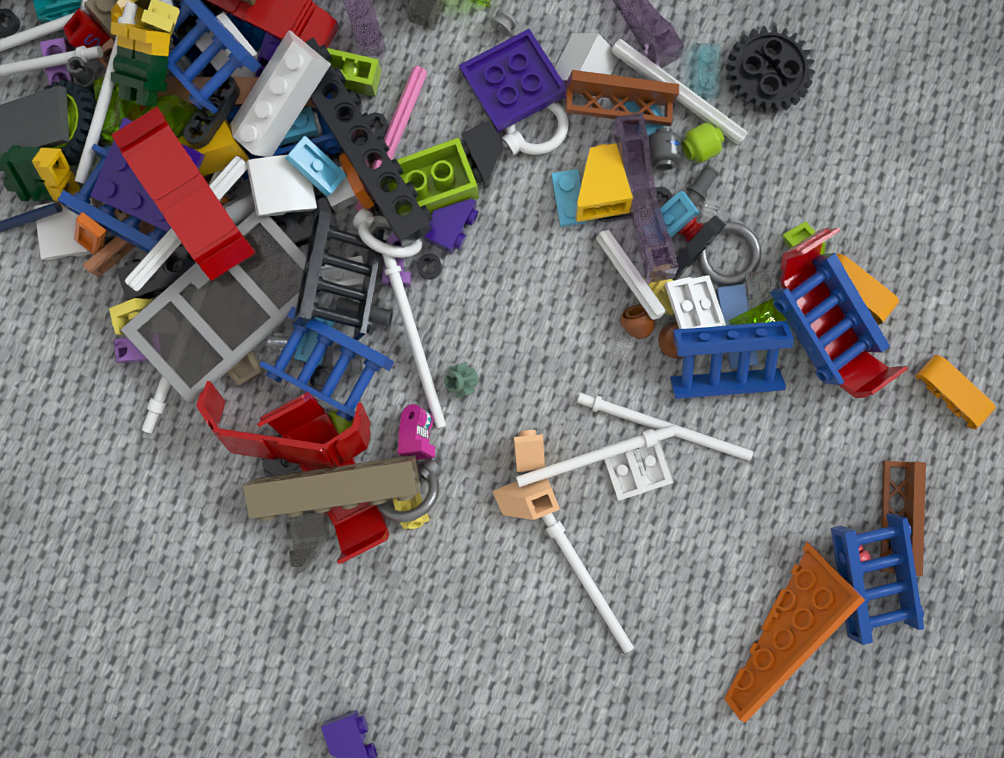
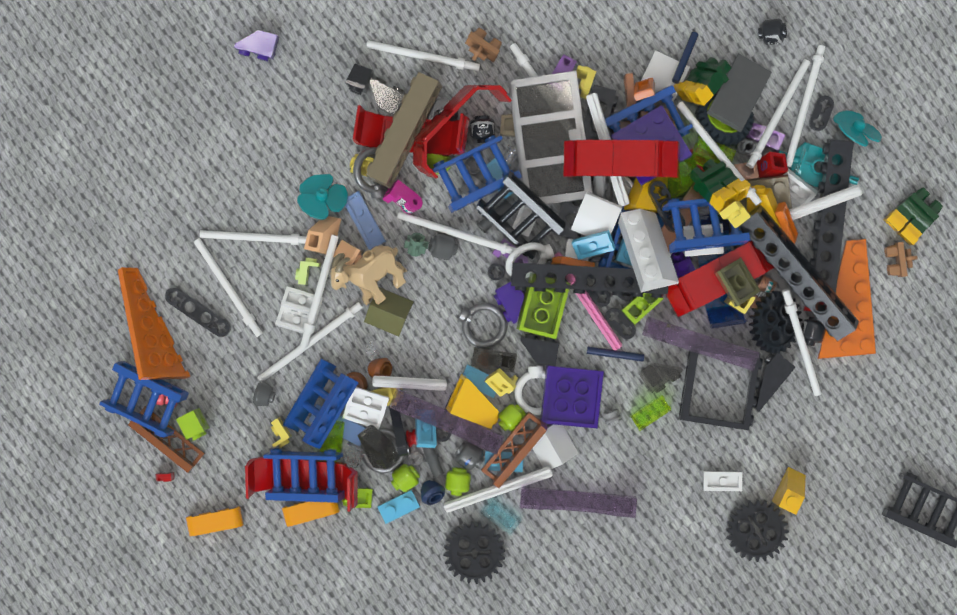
camera: 125 degrees right, 5 degrees up
none -> red tile [155,472,175,482]
none -> black beam [165,288,231,337]
none -> lime brick [176,408,210,441]
none -> white bar [194,238,263,337]
none -> dark grey cone [253,381,276,406]
none -> light yellow bracket [271,417,292,448]
none -> yellowish green bracket [295,258,321,285]
none -> teal piece [297,174,348,220]
none -> tan animal [330,246,407,306]
none -> black slope [345,64,374,95]
none -> medium blue tile [345,191,386,250]
none -> clear smoke slope [357,425,400,469]
none -> olive slope [364,287,414,337]
none -> white bar [367,40,480,71]
none -> medium azure plate [378,490,420,524]
none -> lime head [391,464,420,492]
none -> dark blue cone [420,480,445,505]
none -> dark grey head [428,233,458,260]
none -> flat silver piece [457,303,507,348]
none -> medium nougat hips [465,28,502,63]
none -> black head [470,115,495,143]
none -> clear smoke slope [471,347,517,372]
none -> light yellow bracket [485,368,518,397]
none -> lime head [498,404,526,432]
none -> dark blue bar [586,346,644,362]
none -> black beam [605,308,636,339]

